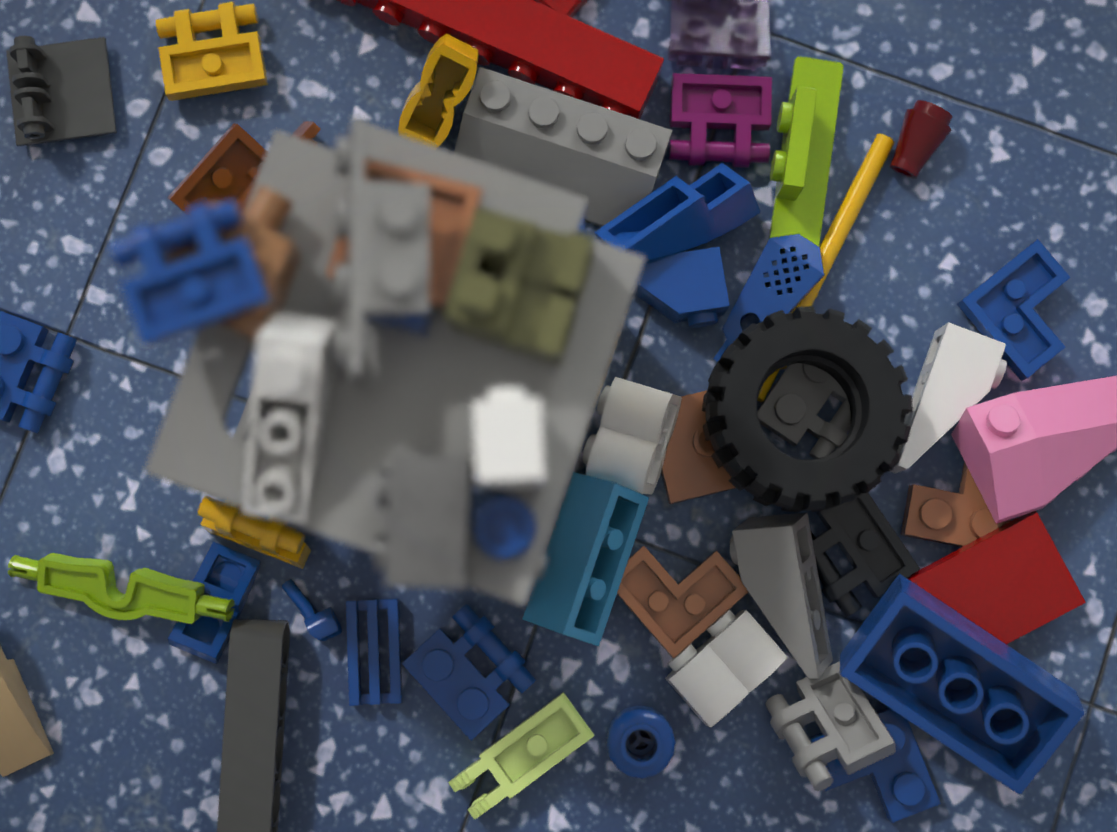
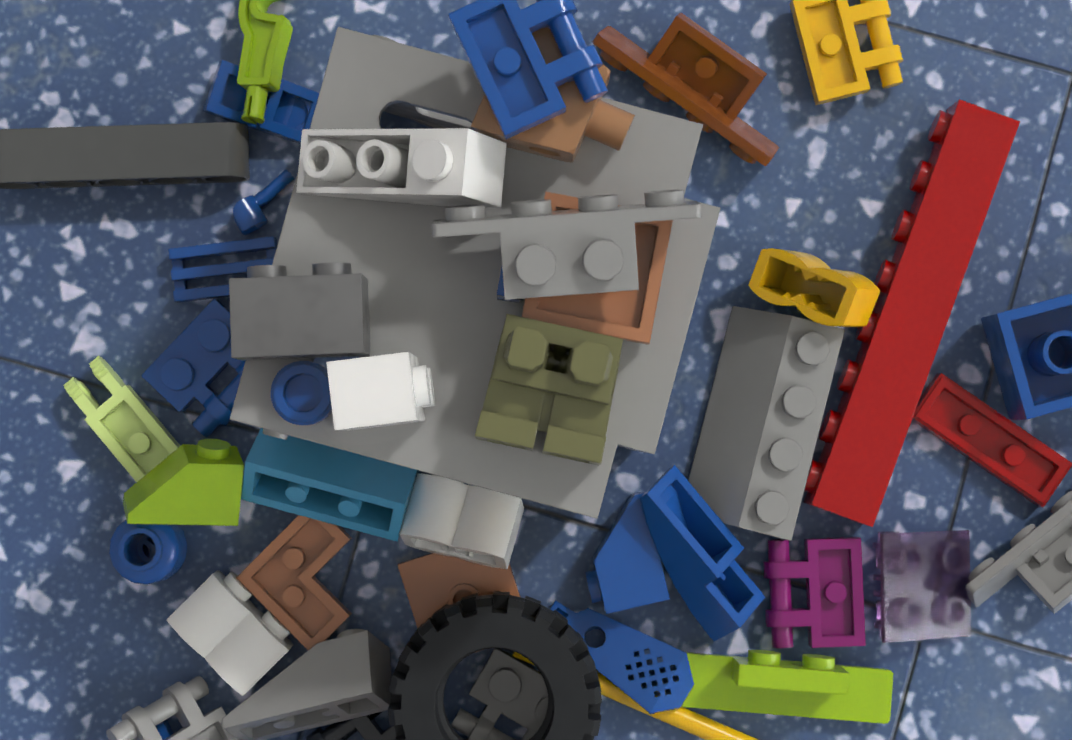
camera: 95 degrees right, 5 degrees up
none -> lime slope [123,439,244,526]

